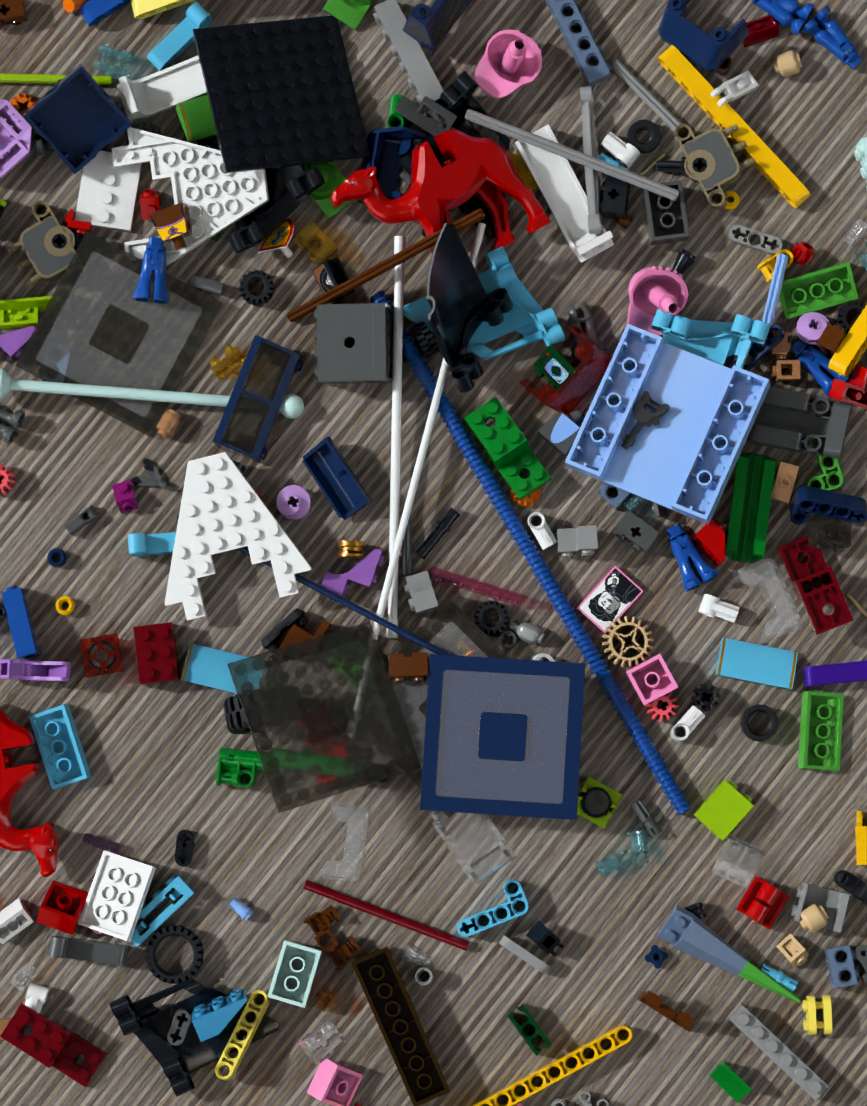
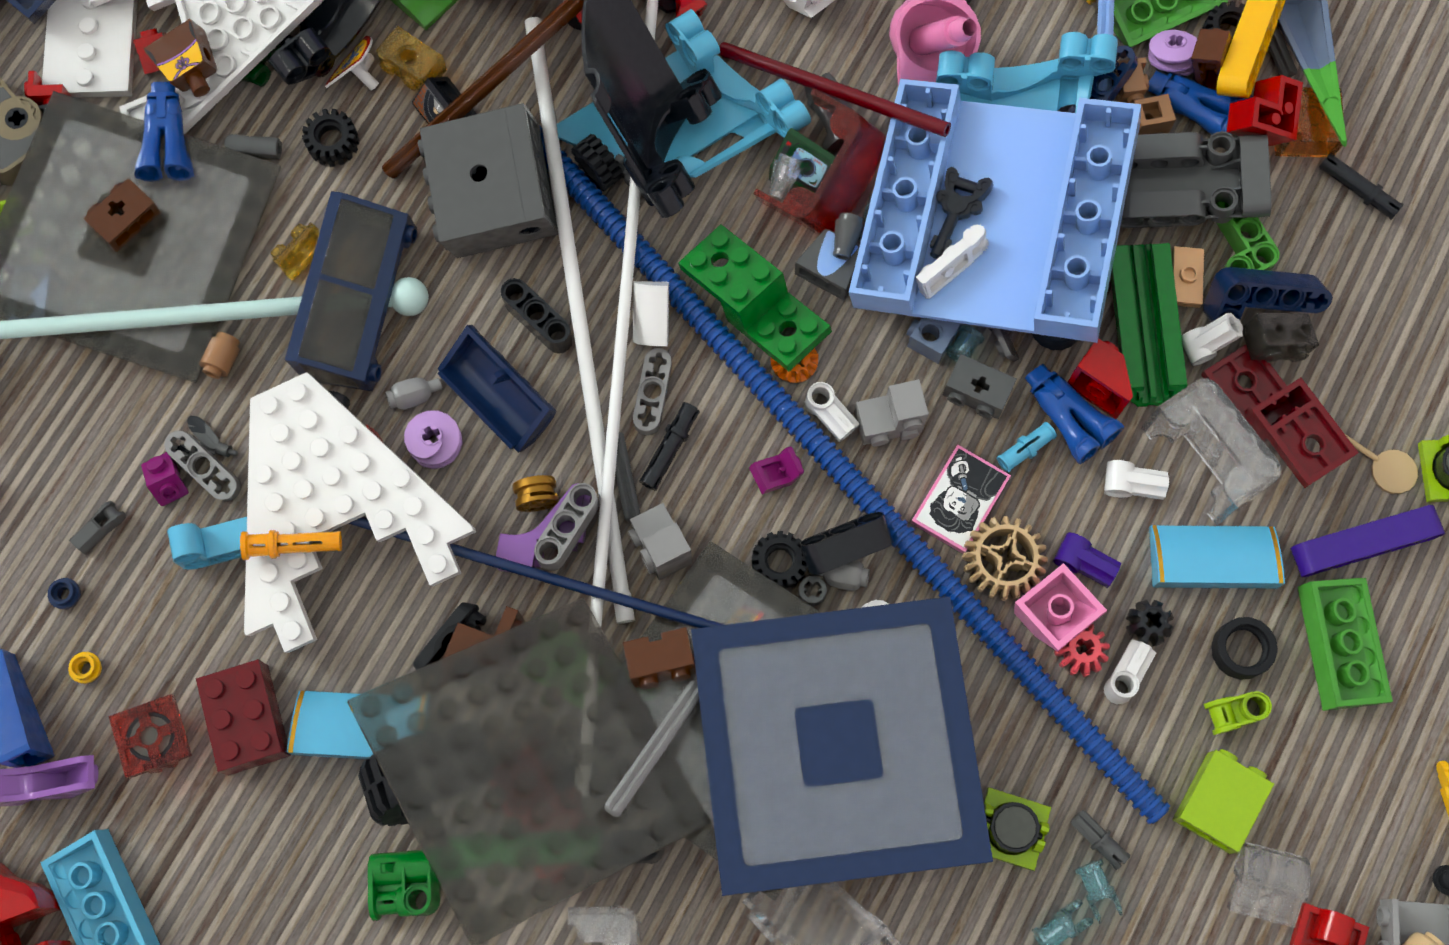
camera: 10 degrees left, 10 degrees down
clear pink plate [431,567,525,606] -> none
none -> reddish brown brick [83,178,161,253]
none -> light grey beam [164,431,241,501]
none -> light orange pin [240,530,342,560]
none -> light grey plant [385,377,442,410]
none -> black beam [501,278,573,353]
none -> light grey beam [534,483,599,571]
none -> light grey axle [604,681,699,817]
none -> white brick [633,281,669,346]
none -> light grey beam [633,348,672,435]
none -> dark red piece [719,42,951,137]
none -> magenta bracket [749,446,804,495]
none -> clear cone [768,153,802,200]
none -> black beam [800,512,893,575]
none -> dark grey cone [833,213,864,260]
none -> white hinge [916,224,989,299]
none -> medium azure pin [996,422,1057,473]
none -> dark purple piece [1053,532,1122,588]
none -> white piece [1182,313,1244,366]
none -> lime piece [1203,691,1272,735]

